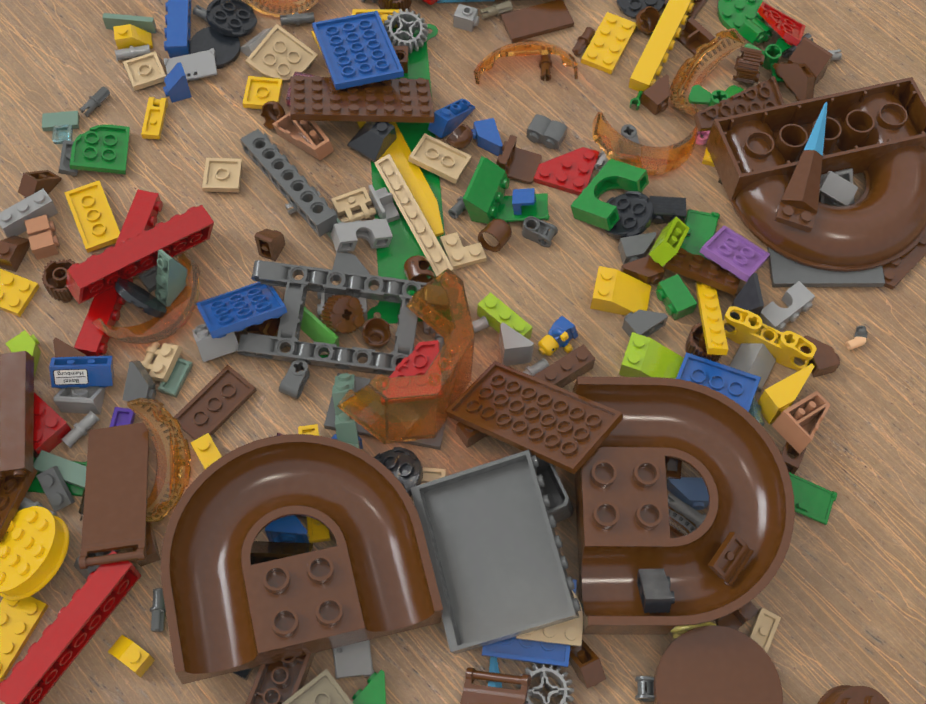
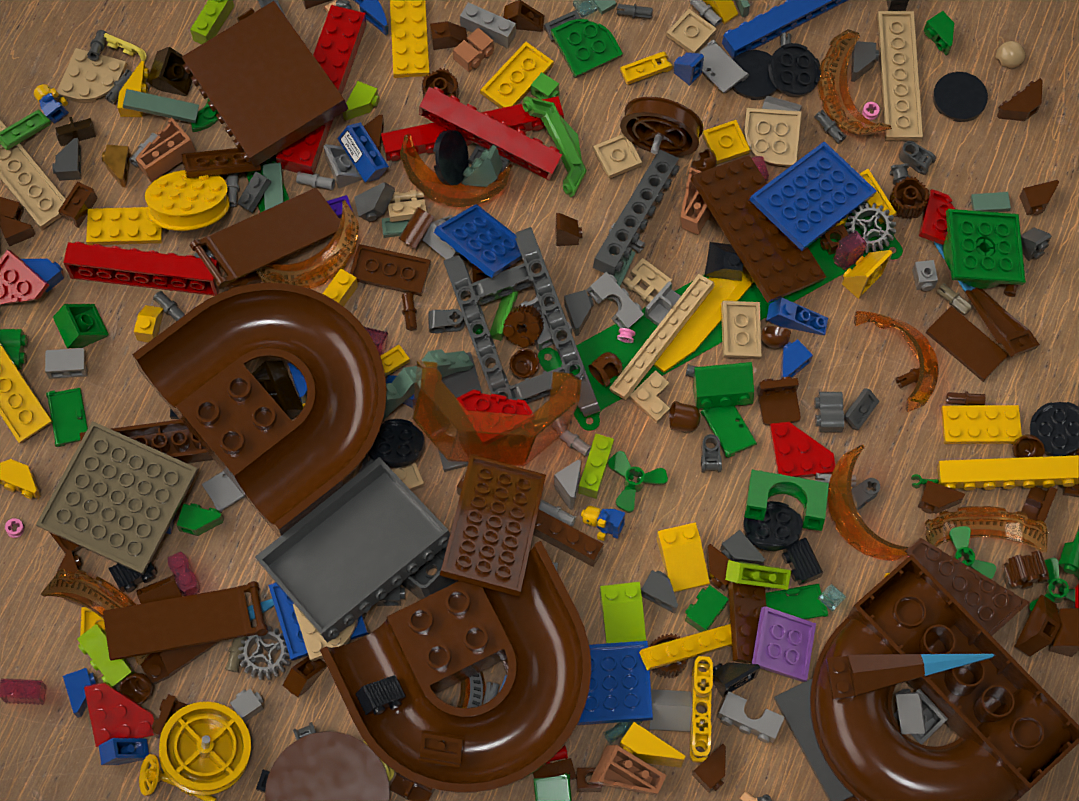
camera: 65 degrees right, 5 degrees up
blue panel [512,188,536,215] -> none
none -> dark grey pin [153,291,185,321]
none -> reddish brown brick [399,207,434,249]
none -> reddish brown axle [401,293,417,331]
none -> bright green helmet [522,96,587,197]
none -> bright green brick [531,72,560,100]
none -> green piece [608,451,668,513]
none -> bright pink bush [617,328,635,343]
none -> reddish brown wheel [620,97,704,157]
none -> clear light blue plate [818,584,846,611]
none -> clear pink brick [833,230,867,270]
none -> yellow slope [842,250,893,299]
none -> dark grey plate [844,388,880,430]

